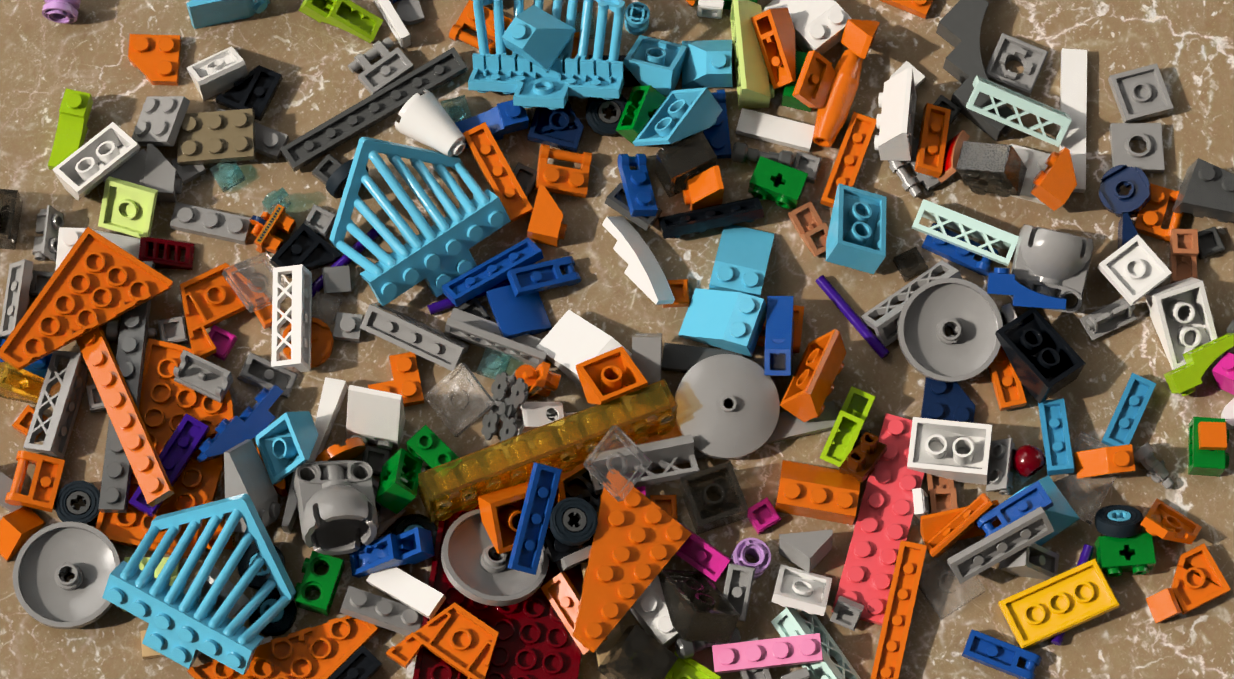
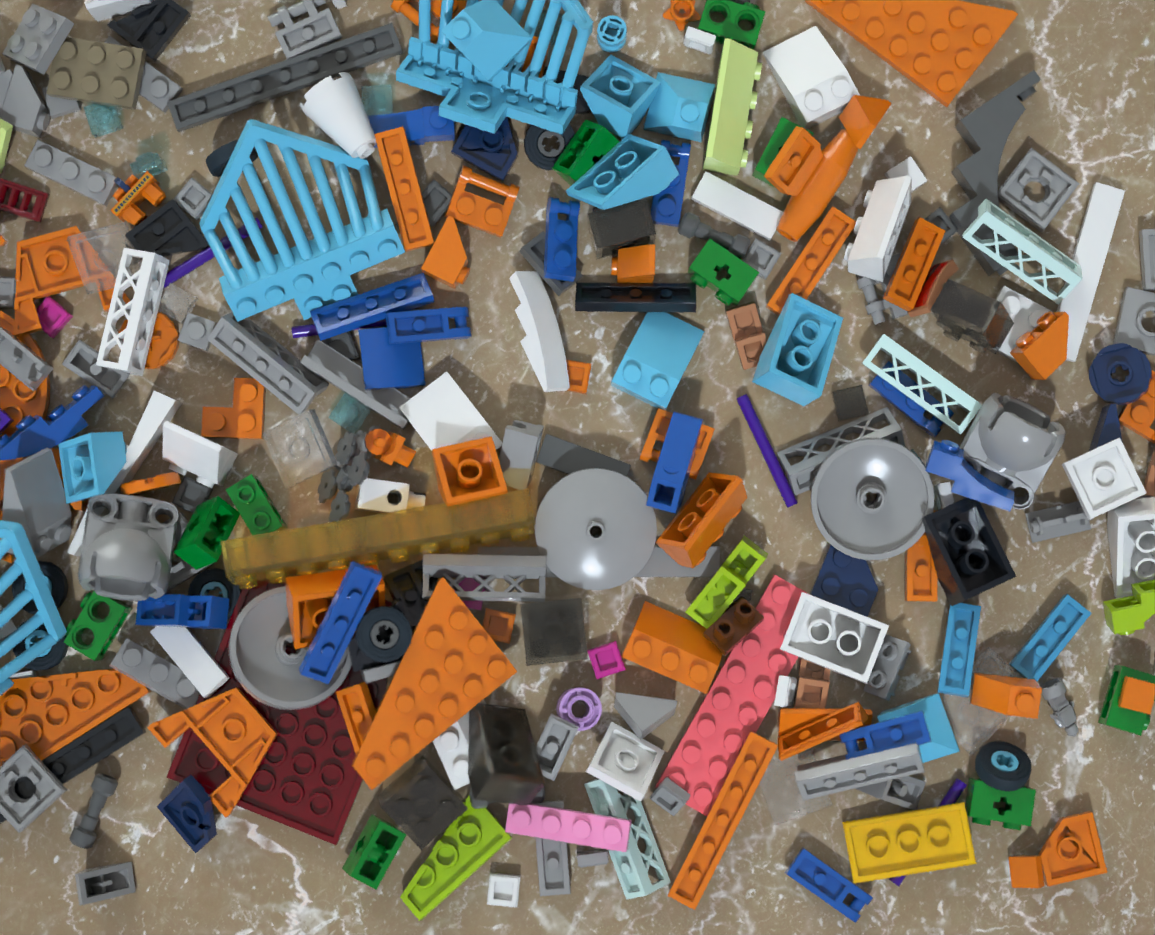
camera: 20 degrees right, 15 degrees up
dark grey tile [312,154,343,185] -> none
light grey tile [322,265,351,294] -> none
clear tile [583,425,652,502] -> none
dark pink plate [676,520,732,582] -> none
medium azure slope [678,288,767,357] -> none
orange slope [751,8,796,90] -> none
dark red piece [1012,444,1045,478] -> none
orange plate [1140,498,1202,544] -> none

